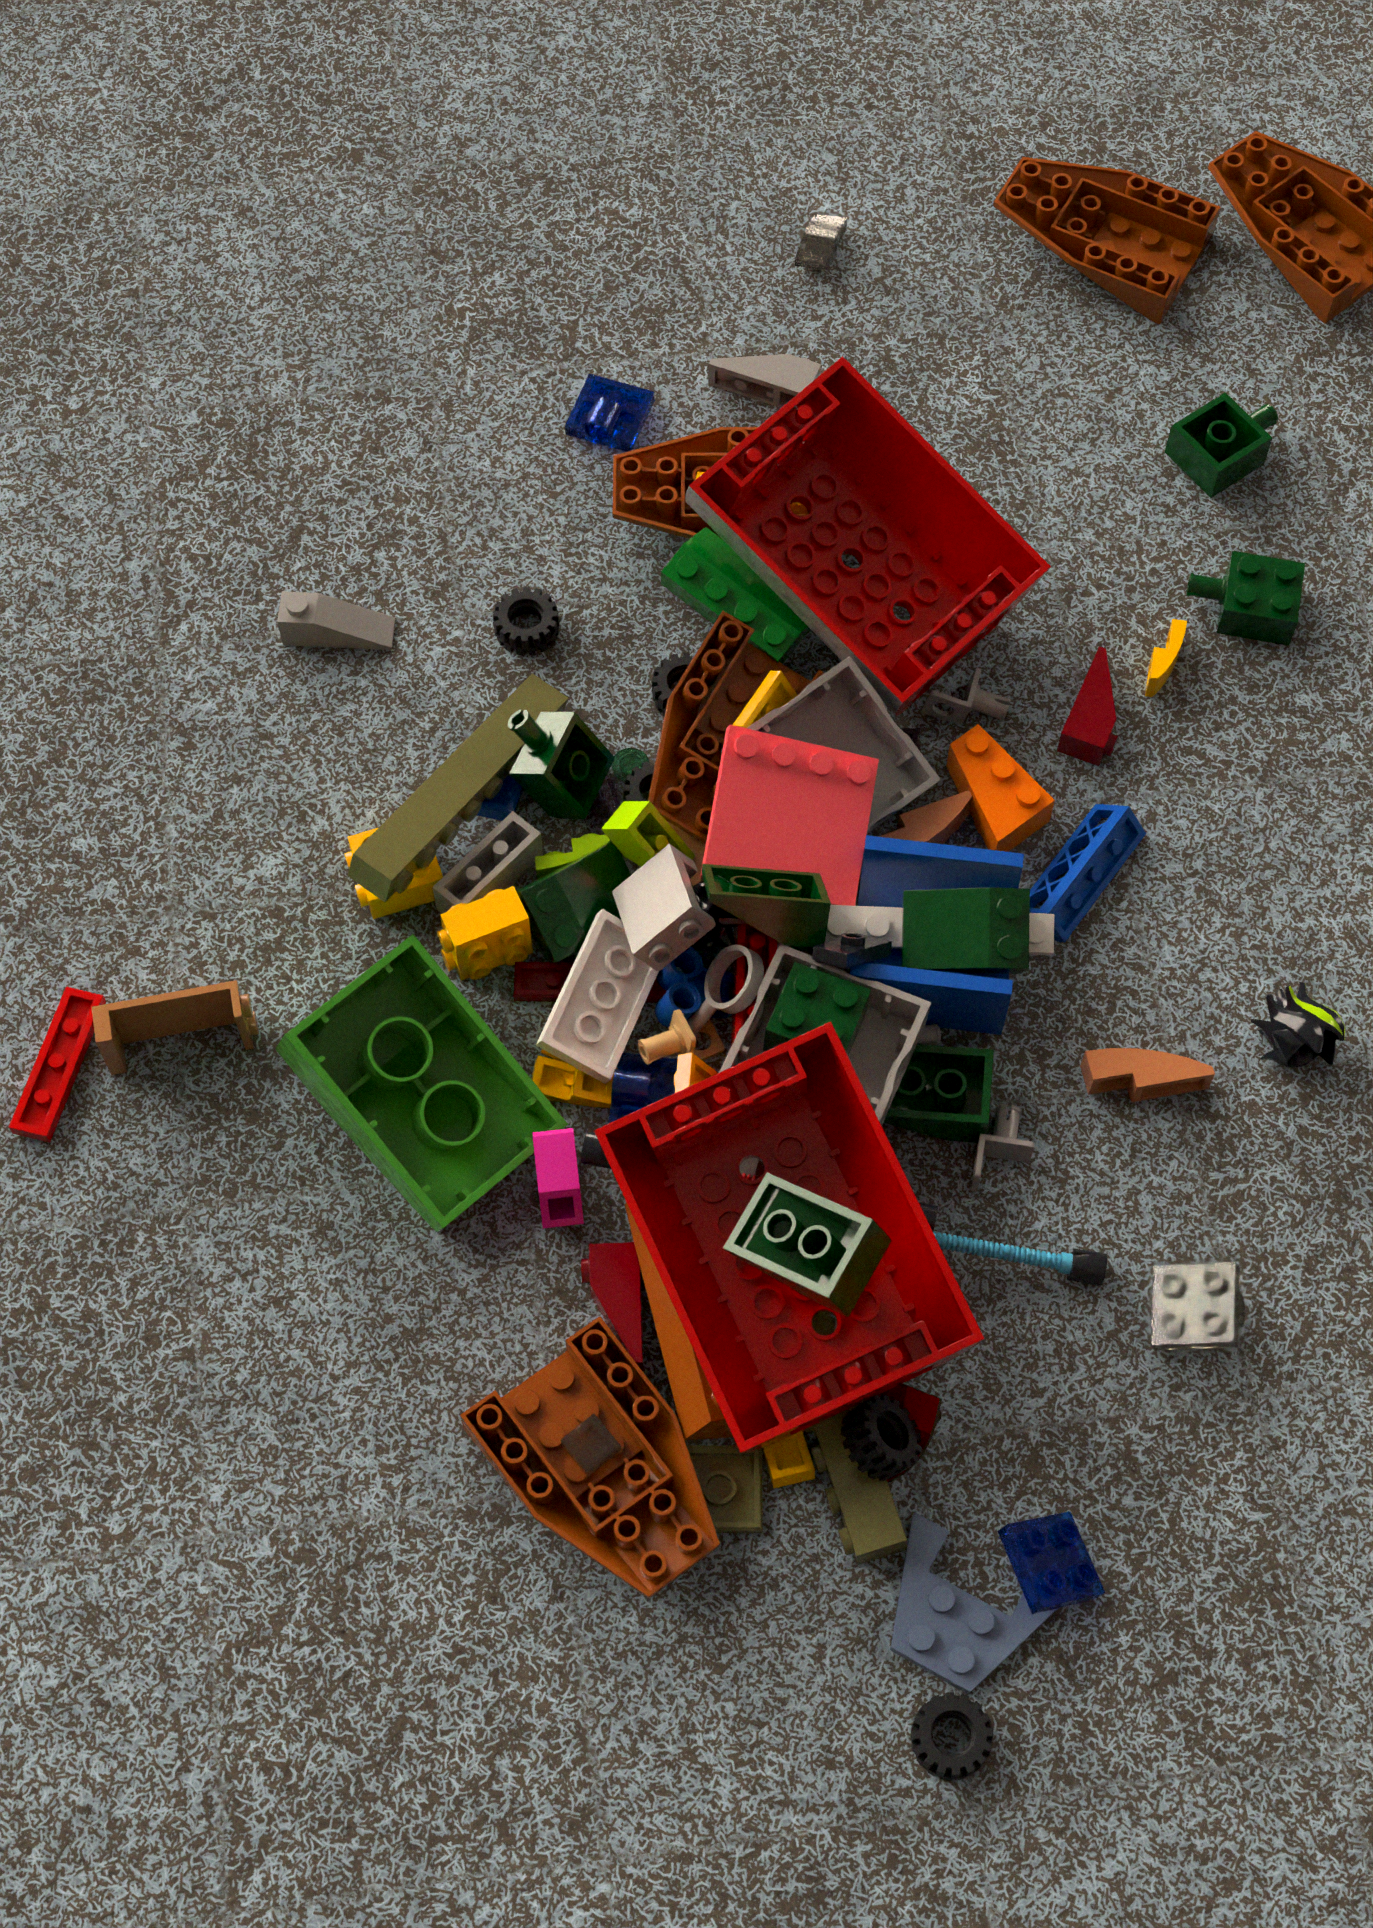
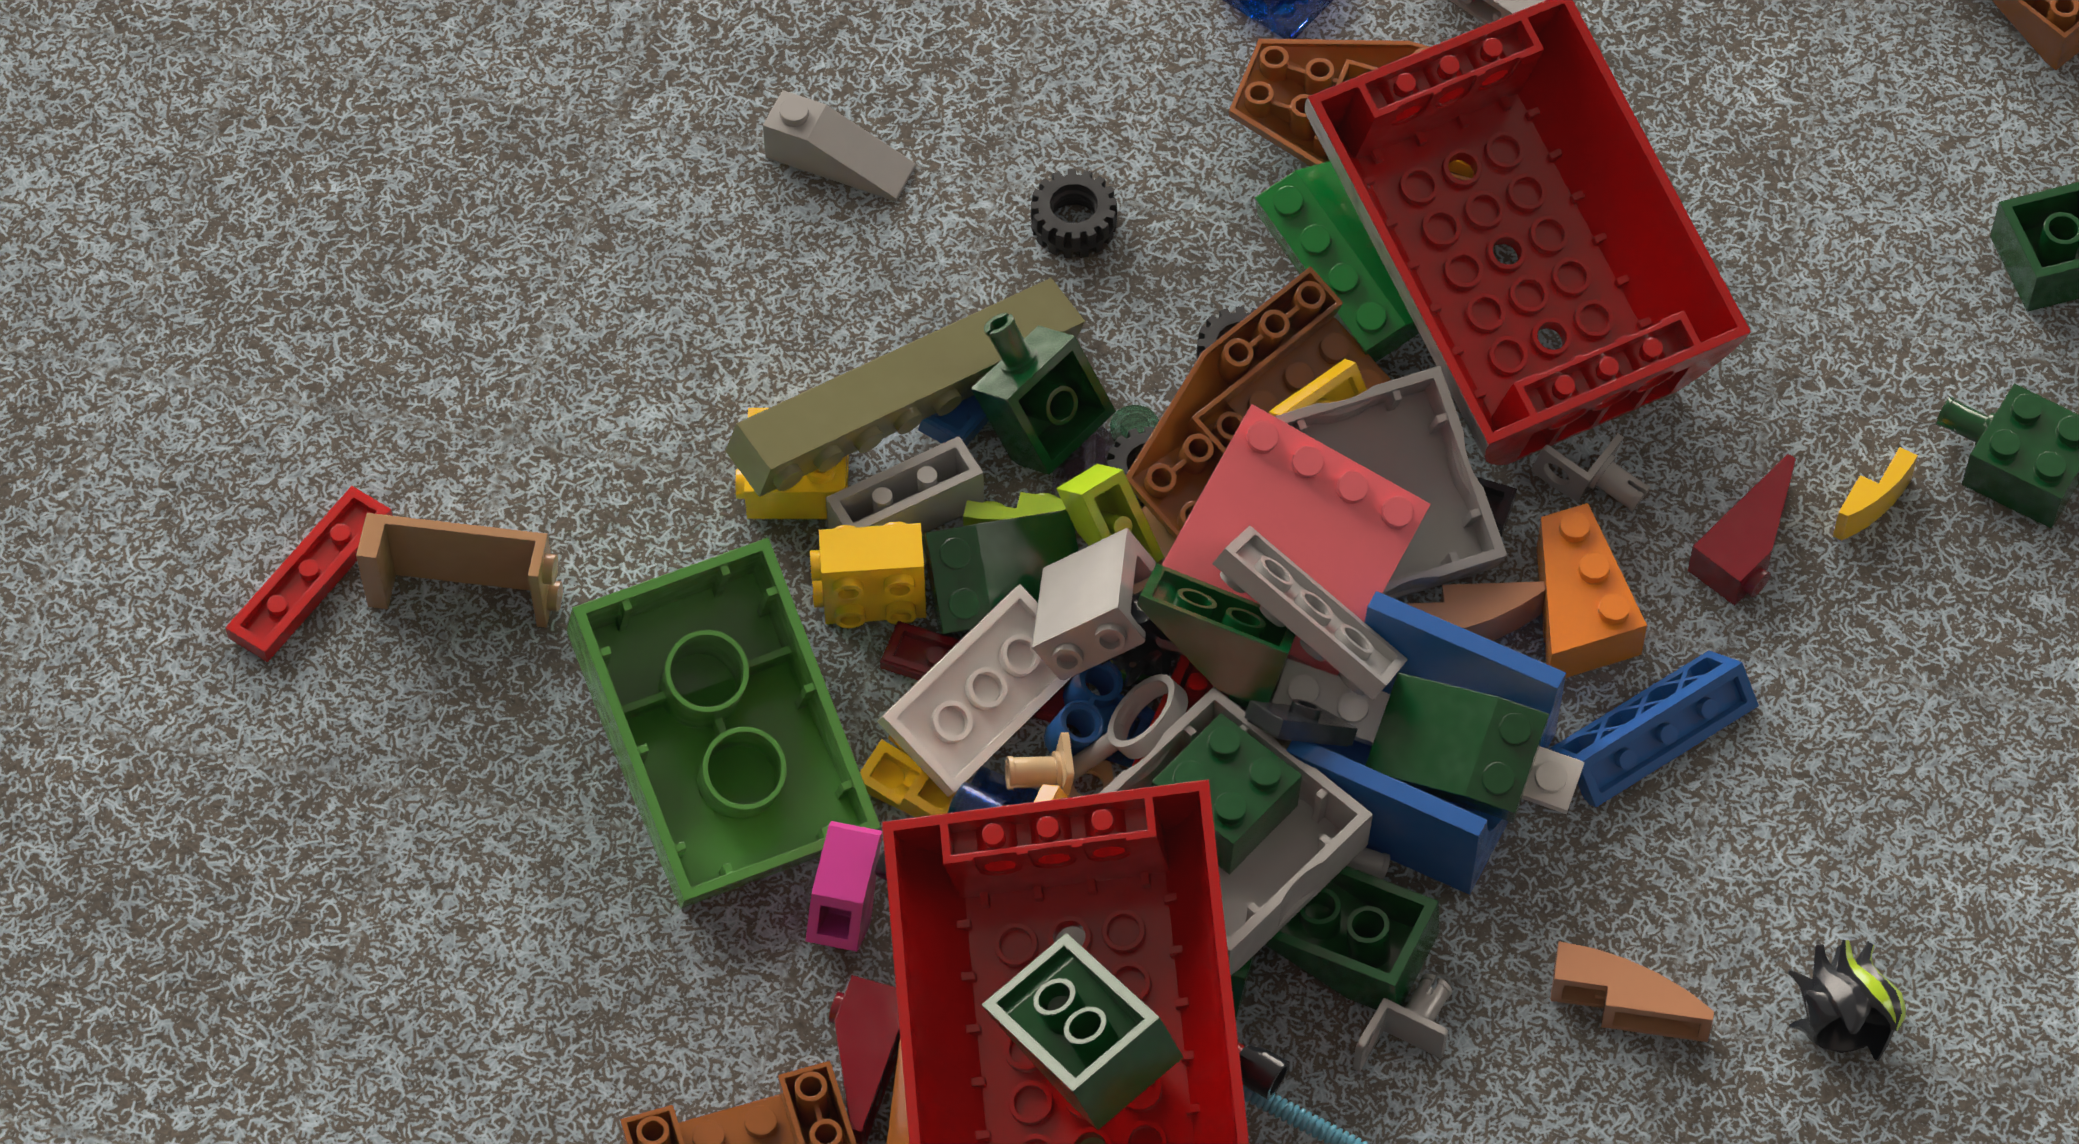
camera: 20 degrees right, 5 degrees down
none -> light grey plate [1212,525,1408,700]

